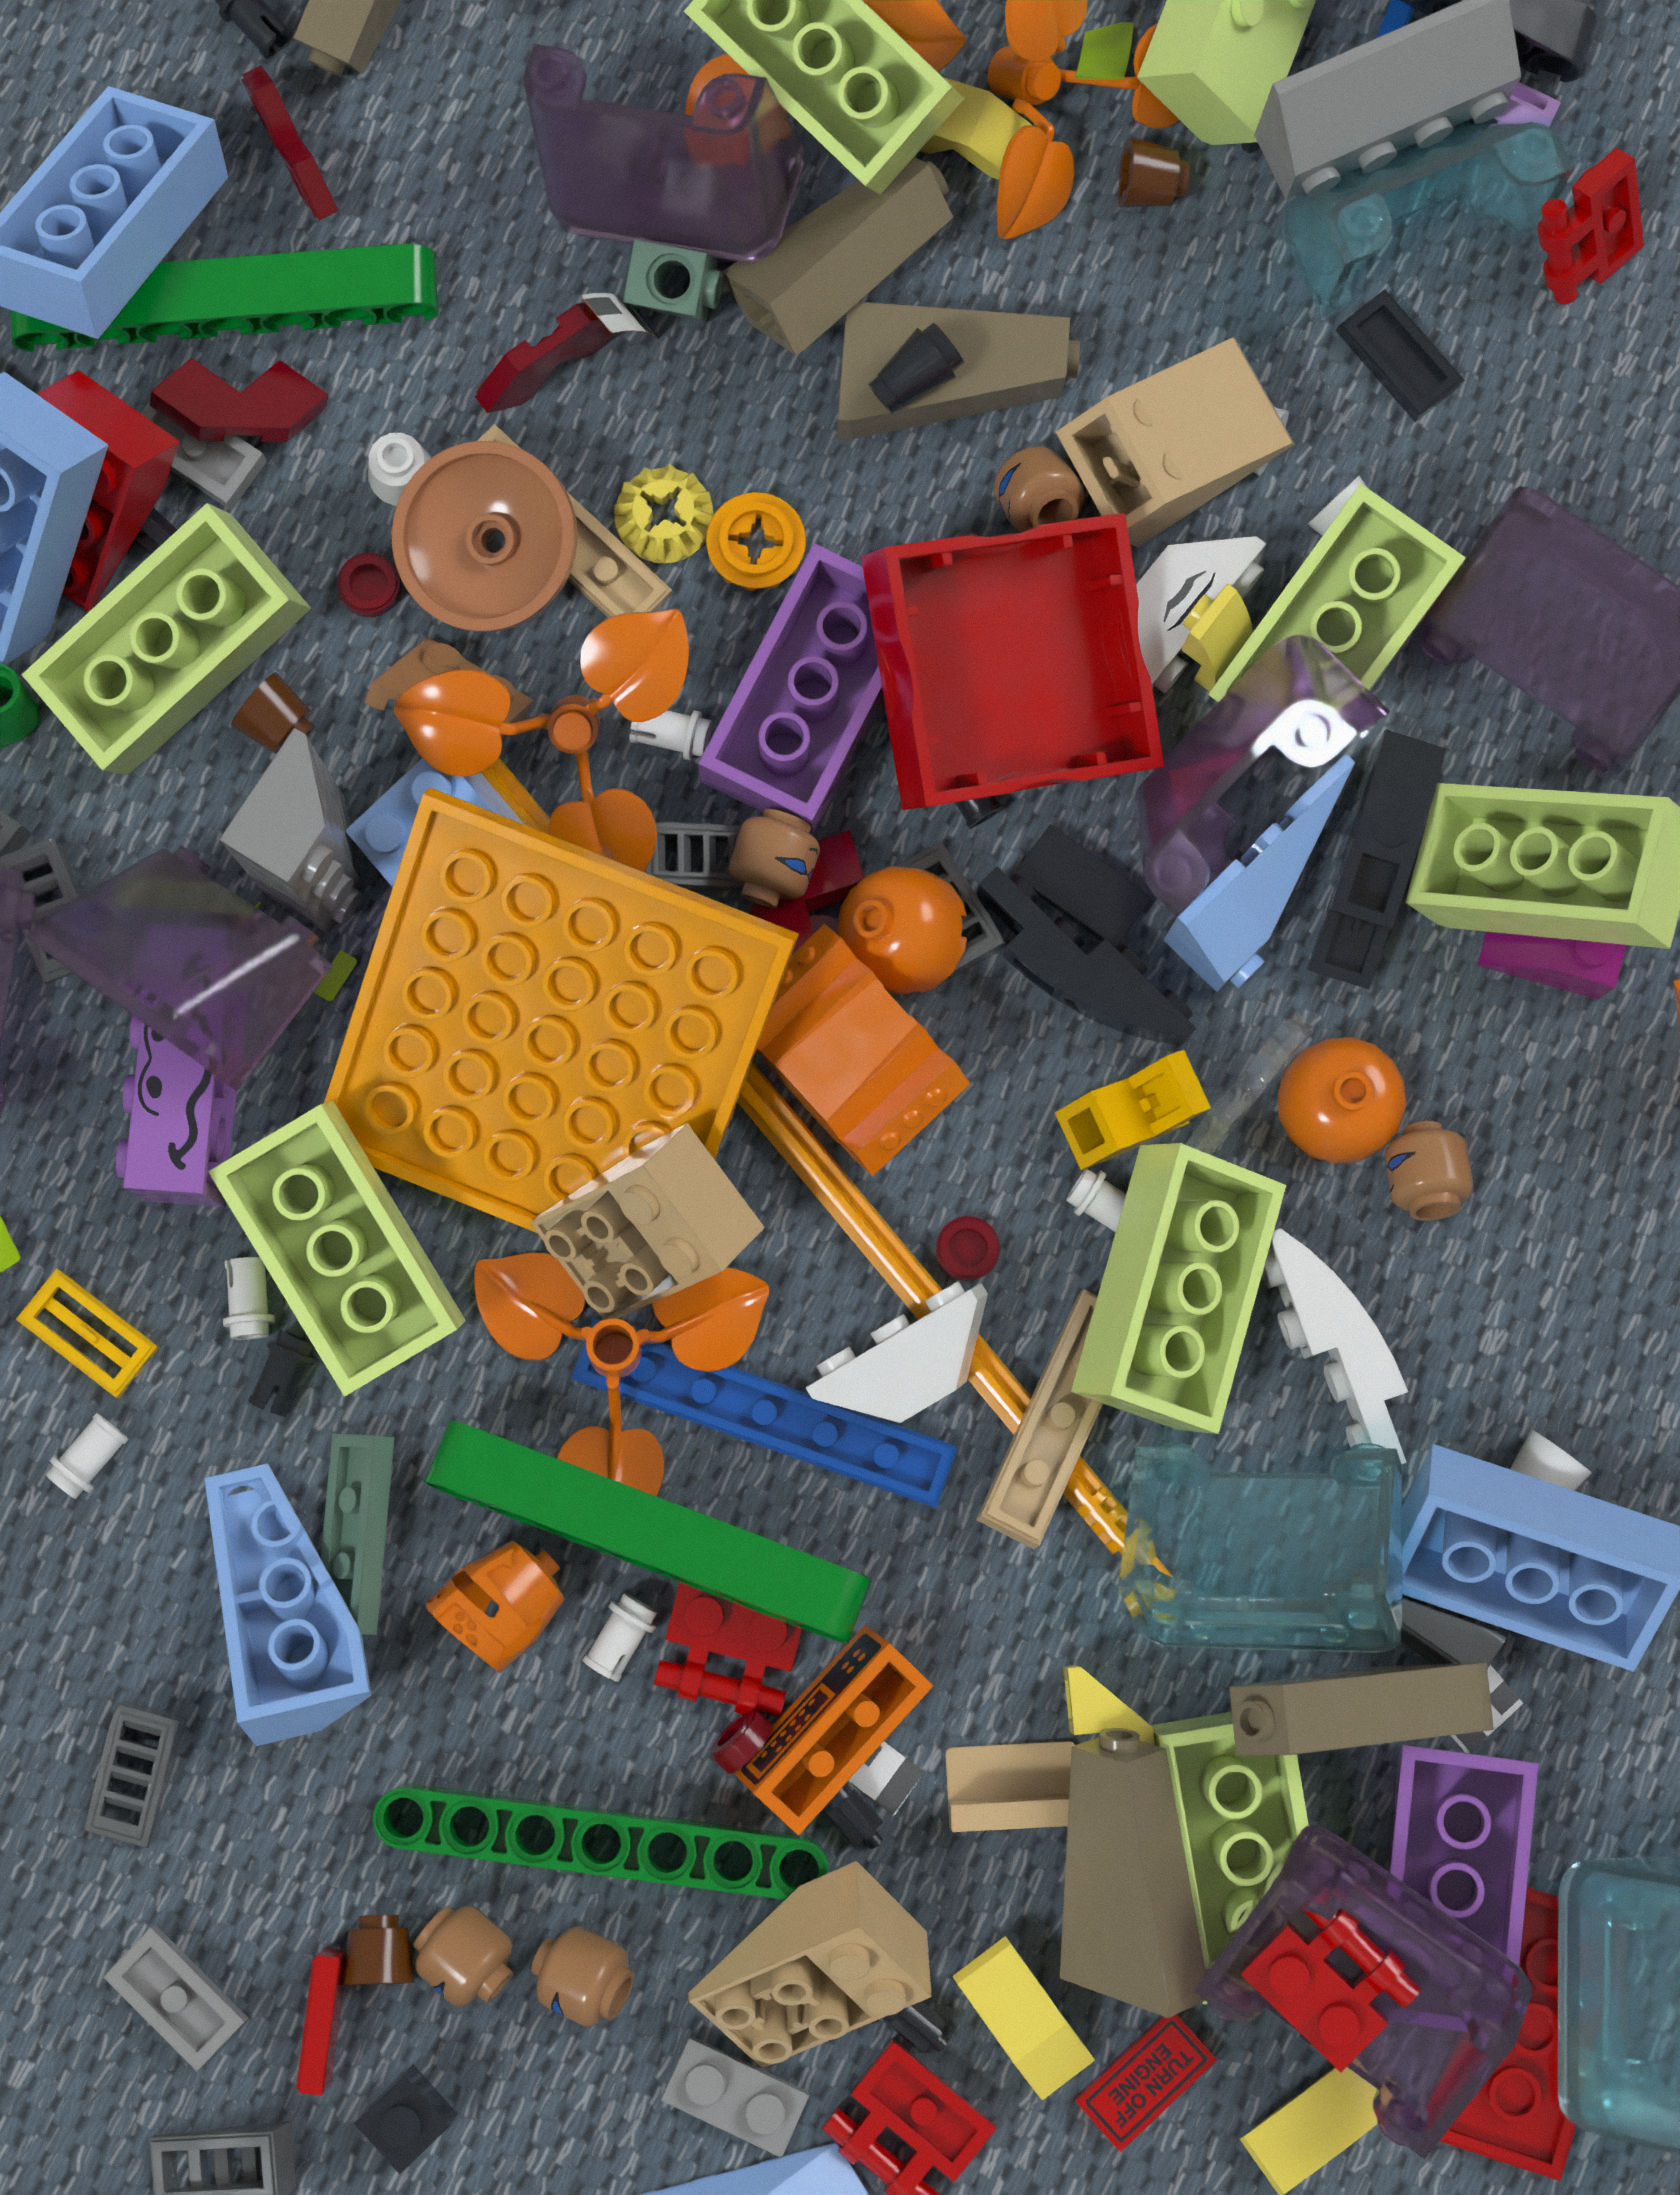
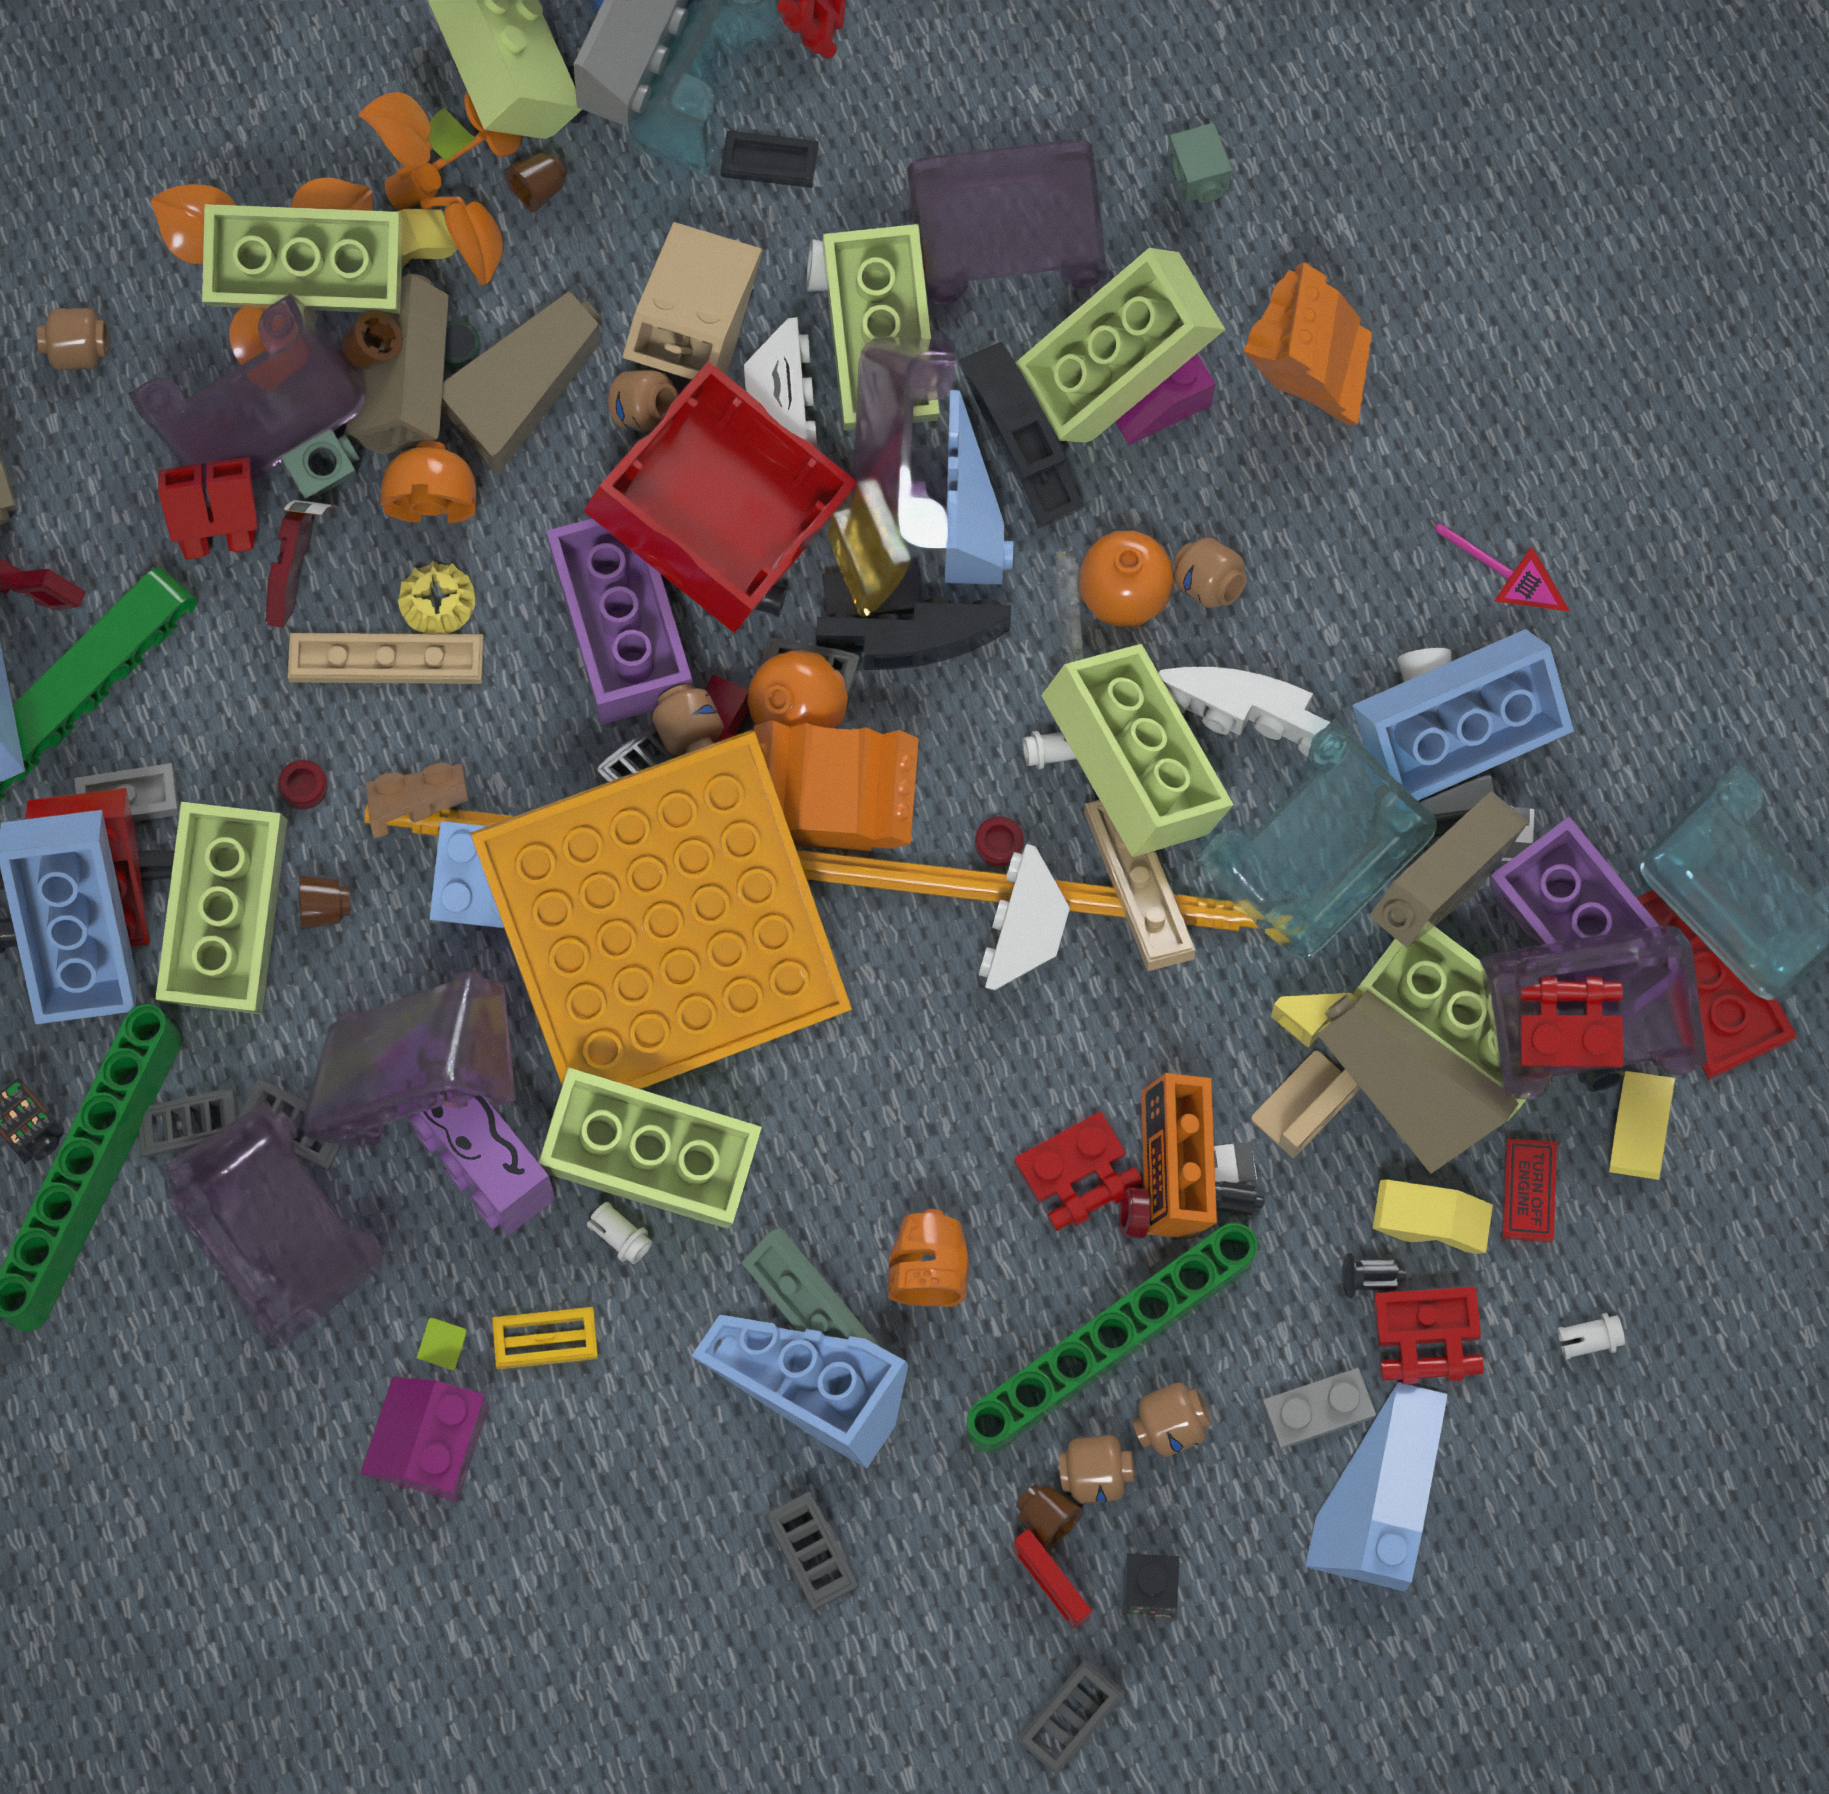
camera: 40 degrees left, 10 degrees down
white pin [45,1413,128,1499] -> none
light grey plate [103,1925,249,2072] -> none
dark red tile [149,358,329,442] -> none
light grey slope [220,728,362,933] -> none
black pin [248,1330,317,1417] -> none
white hat [368,433,431,506] -> none
nougat dish [392,441,577,632] -> none
orange plant [394,609,689,872] -> none
green beam [424,1420,871,1644] -> none
orange plant [474,1253,769,1496] -> none
tan slope [530,1123,765,1320] -> none
blue tile [571,1318,957,1508] -> none
white pin [582,1593,657,1682] -> none
white pin [629,710,712,760] -> none
tan slope [689,1861,931,2069] -> none
light orange gear [706,492,806,593] -> none
black cone [868,323,964,414] -> none
yellow brick [1055,1050,1211,1170] -> none
light yellow slope [1181,583,1253,692] -> none
none -> red hips [158,456,258,560]
none -> reddish brown hat [342,310,403,369]
none -> orange cylinder [380,441,476,523]
none -> tile [444,320,481,369]
none -> clear yellow slope [826,479,911,617]

